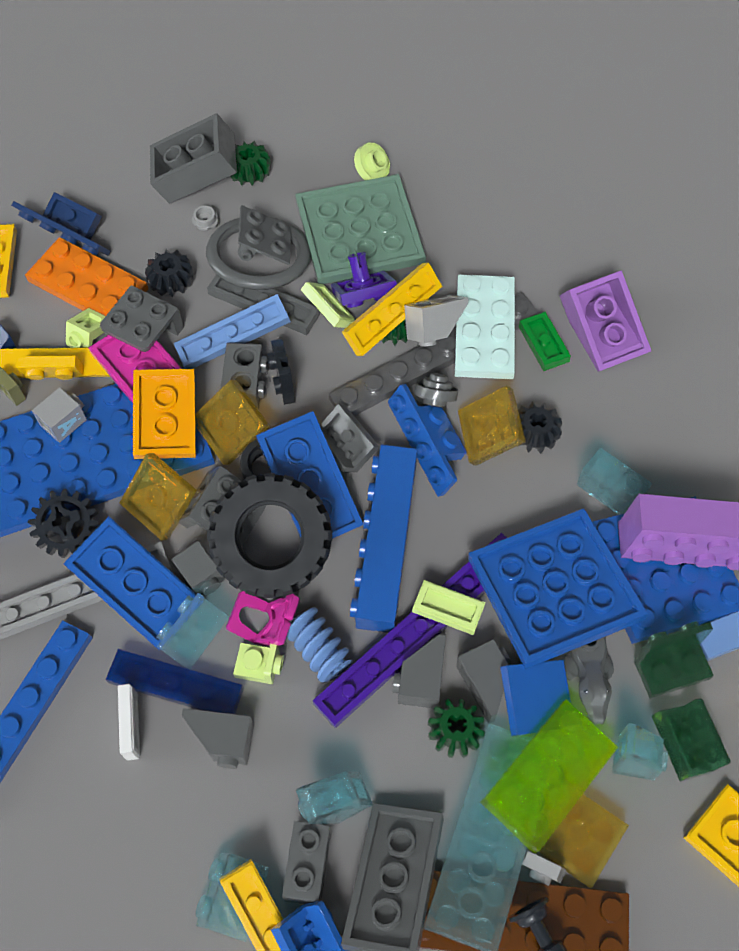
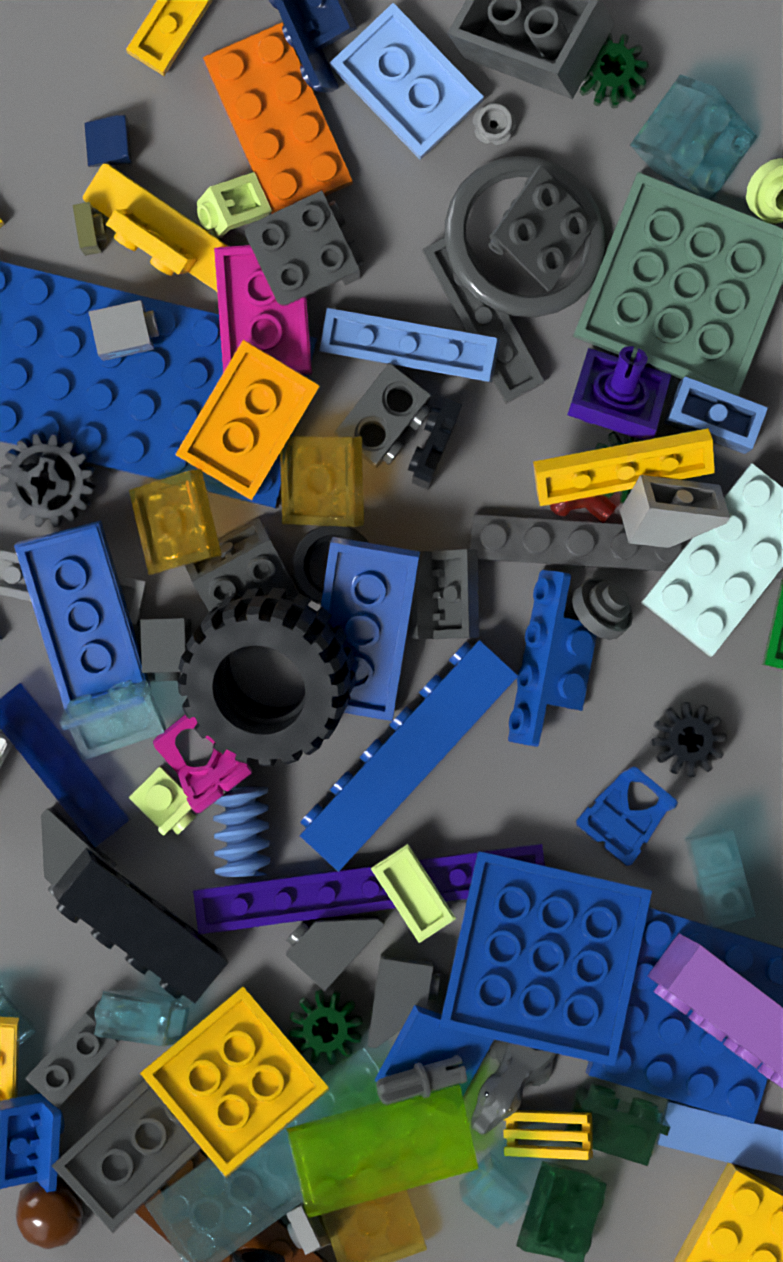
camera: 35 degrees right, 25 degrees up
black gear [145,249,194,298] -> none
yellowish green tile [301,282,355,328] -> none
clear yellow plate [458,385,526,466] -> none
none -> black brick [52,848,229,1004]
none -> yellow plate [140,987,329,1178]
none -> light blue plate [330,3,484,160]
none -> dark grey axle [376,1055,467,1105]
none -> yellow tile [503,1110,593,1160]
none -> clear red arm [550,494,617,523]
none -> blue piece [576,766,678,866]
none -> clear light blue slope [630,74,757,201]
none -> medium blue brick [664,376,768,454]

